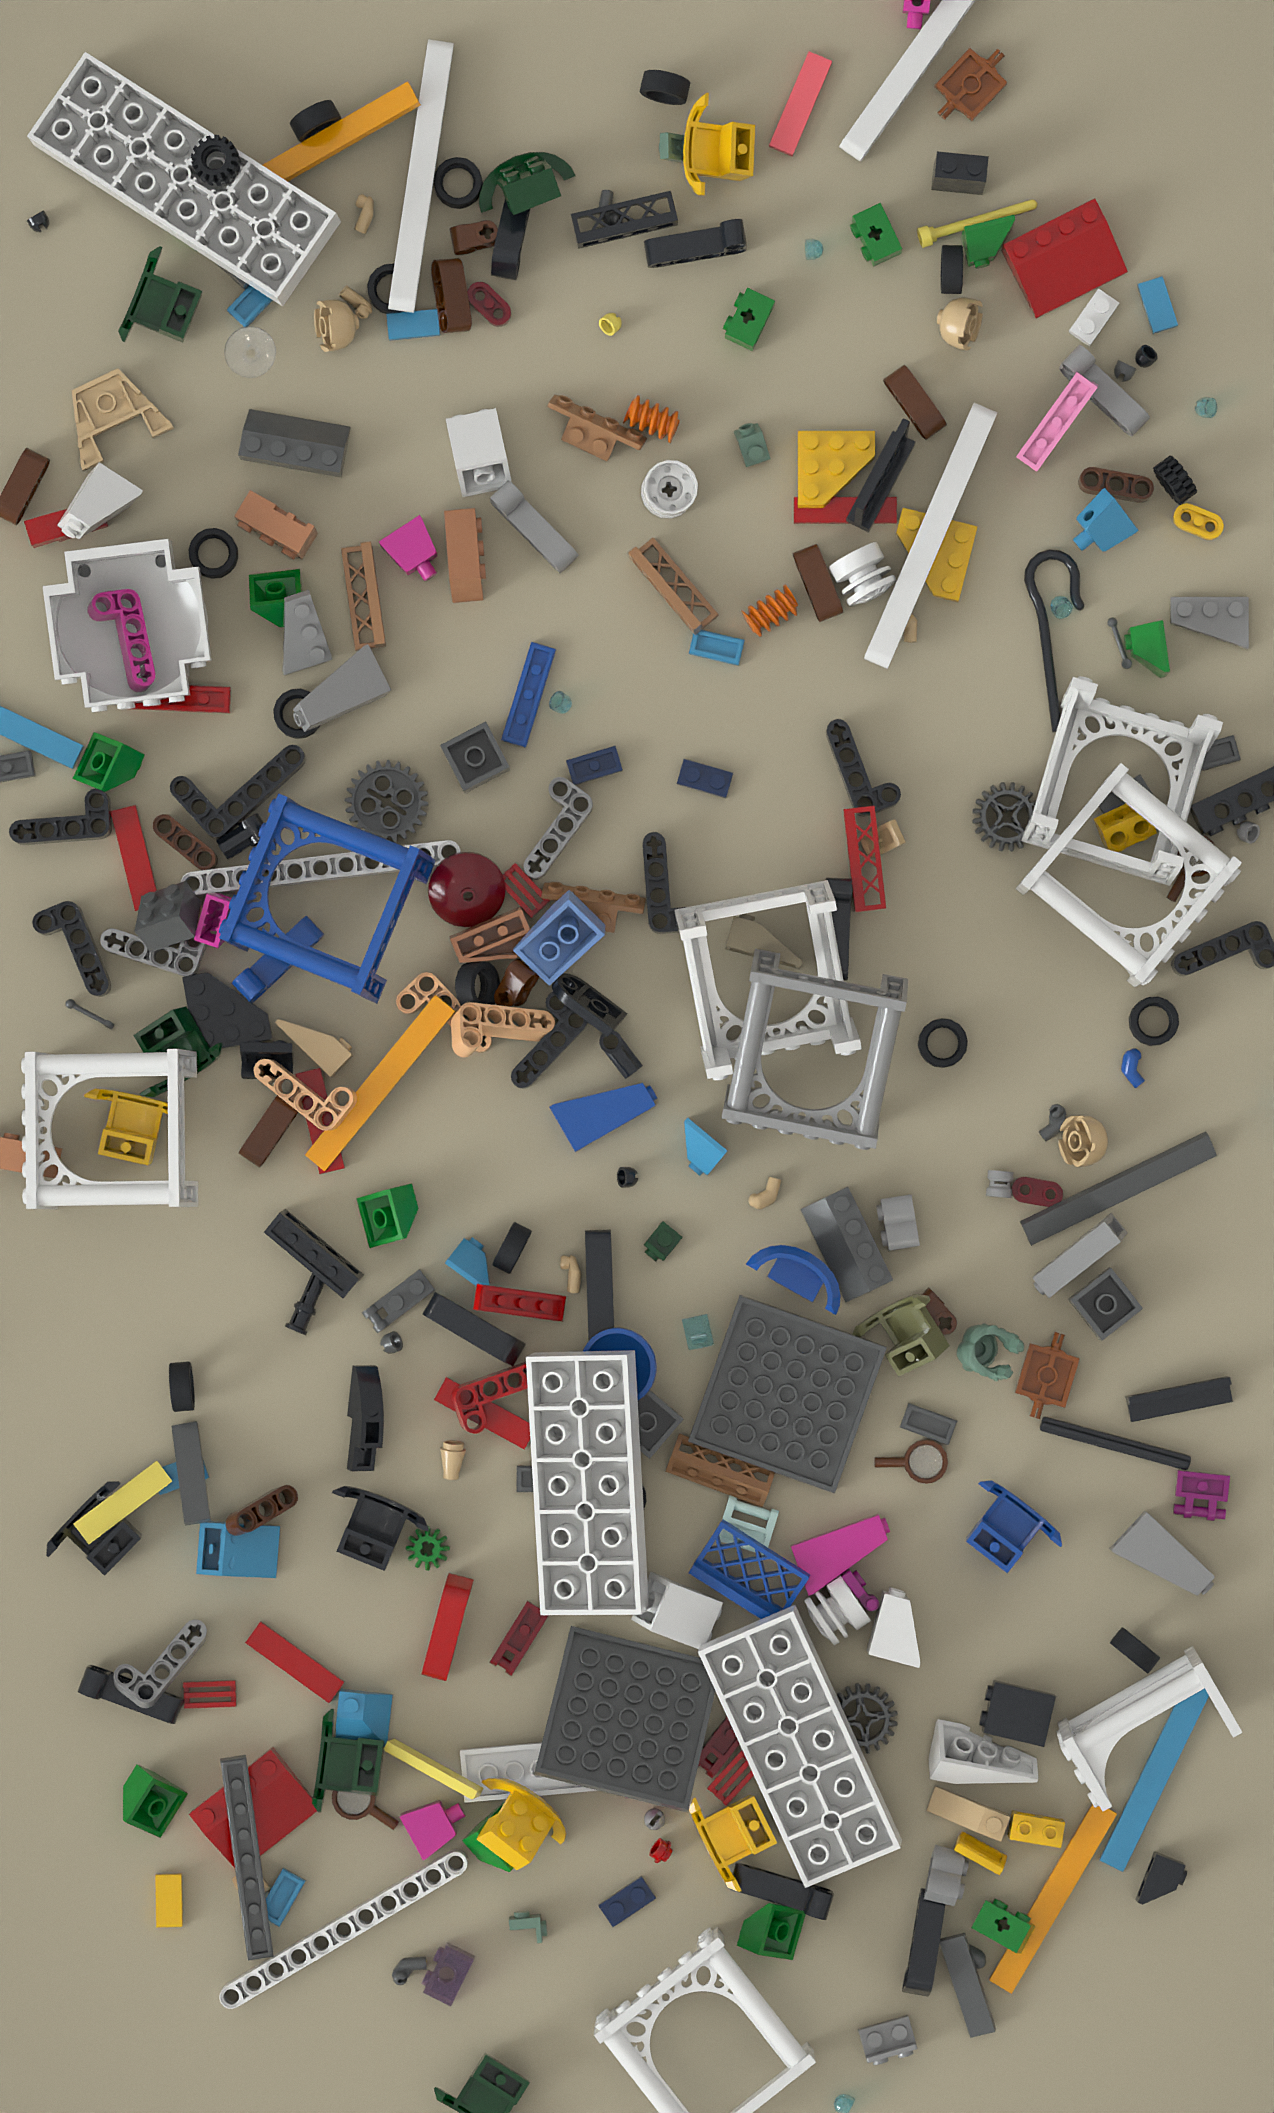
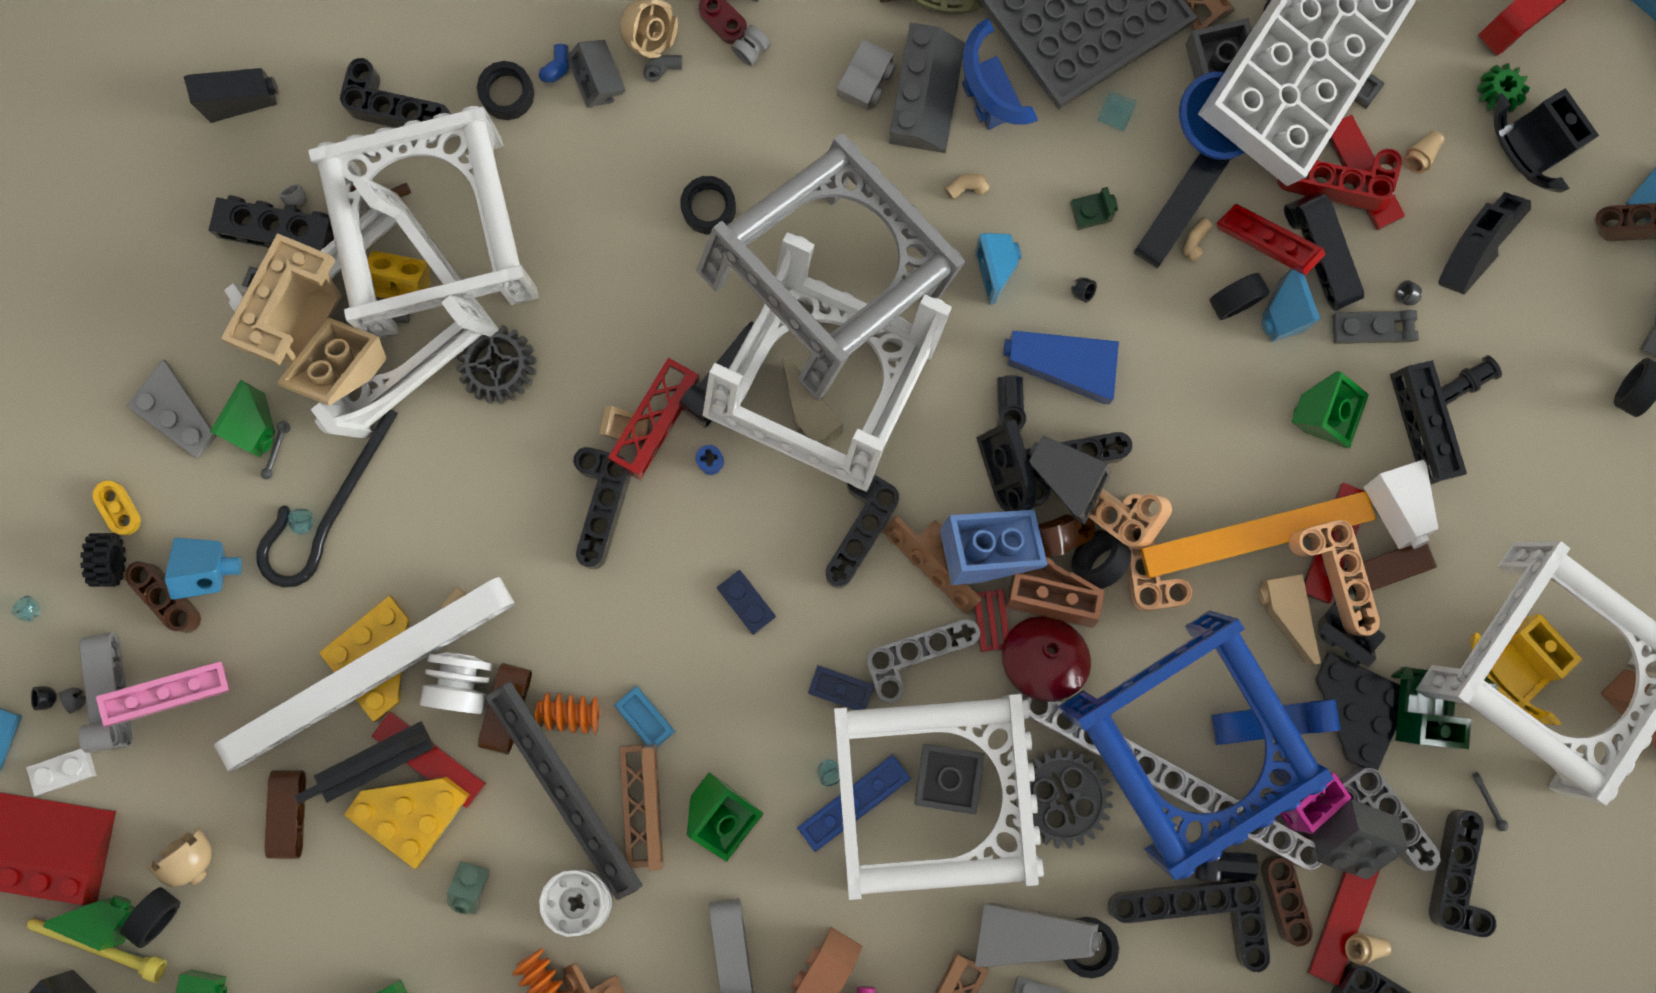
camera: 145 degrees left, 5 degrees down
none -> tan windscreen [221,233,342,367]
none -> tan slope [277,318,387,406]
none -> dark grey plate [485,681,643,900]
none -> dark grey hinge [567,40,626,108]
none -> green slope [687,772,764,862]
none -> blue bush [696,445,724,475]
none -> white arch [834,694,1044,900]
none -> dark grey slope [1029,435,1111,525]
none -> tan cone [1345,933,1391,965]
none -> white slope [1363,460,1438,549]

